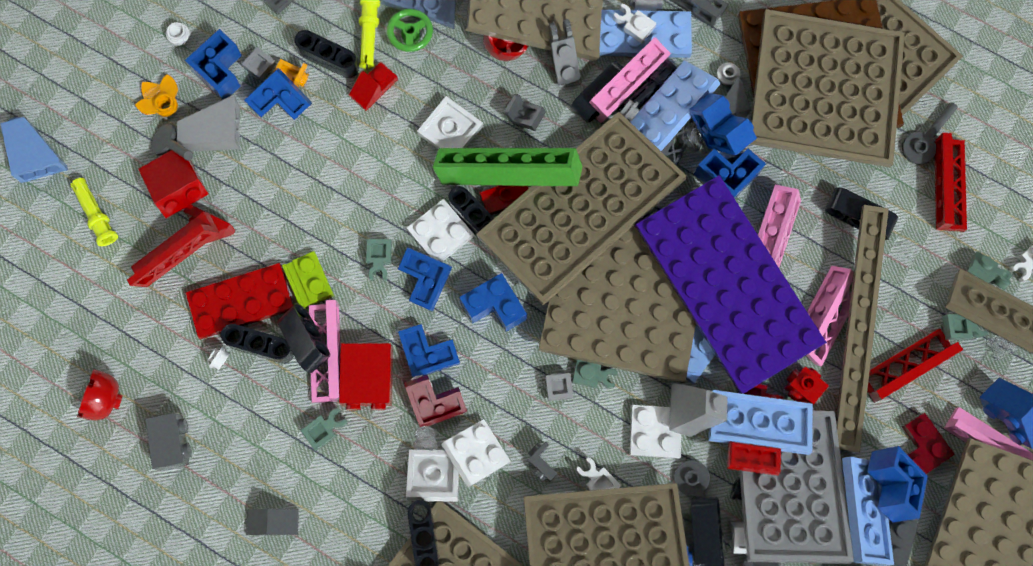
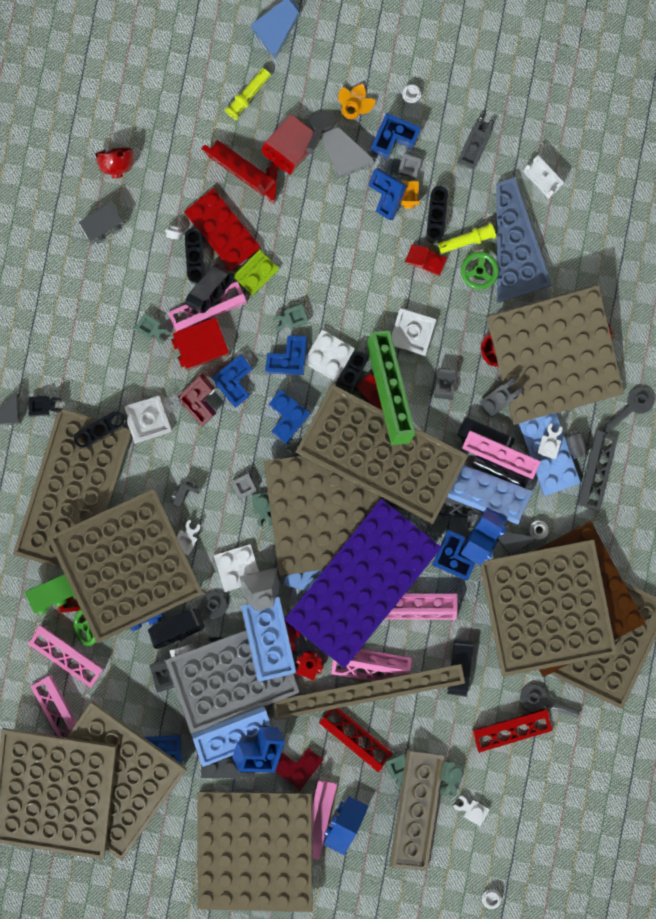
camera: 75 degrees right, 10 degrees up
dark grey slope [246,508,299,535] -> none
white plate [441,419,511,488] -> none
light grey plate [620,100,640,121] -> none
red plate [727,441,781,476] -> none

